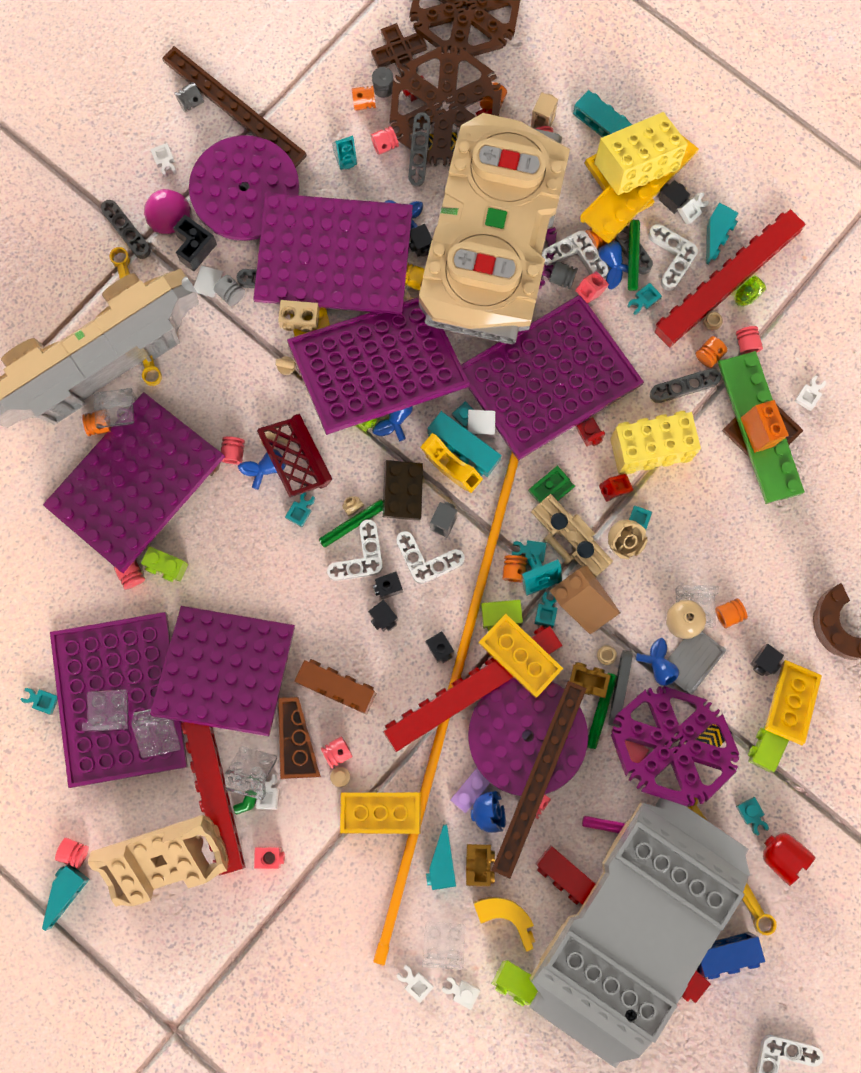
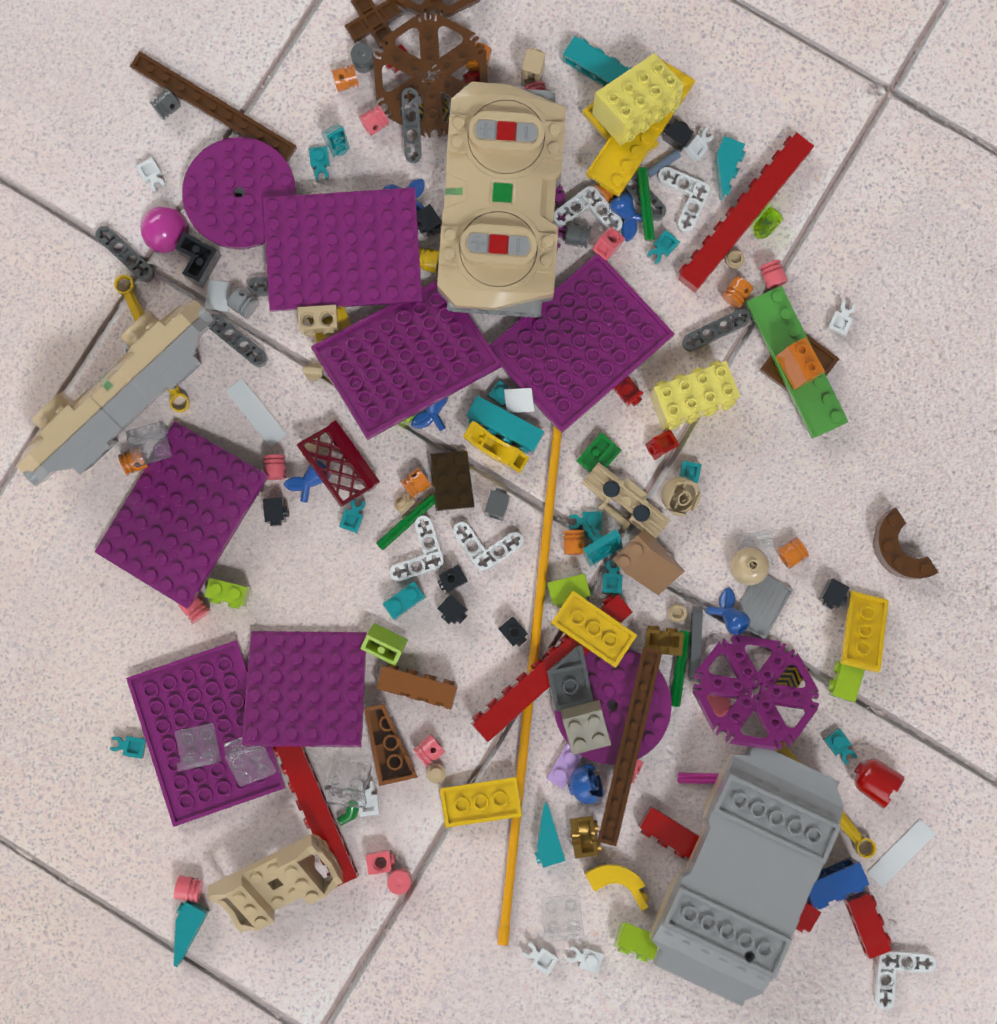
camera: 10 degrees left, 5 degrees up
none -> dark grey beam [209,314,268,367]
none -> white sticker [226,378,287,447]
none -> black brick [263,497,289,527]
none -> teal plate [309,146,330,181]
none -> lime brick [361,623,408,666]
none -> teal brick [383,582,426,620]
none -> coral piece [387,868,412,895]
none -> orange piece [400,467,432,499]
none -> dark grey wing [546,645,593,712]
none -> dark tan brick [561,700,611,755]
none -> sand blue piece [647,149,681,178]
none -> red brick [844,891,892,959]
none -> white sticker [867,819,935,888]

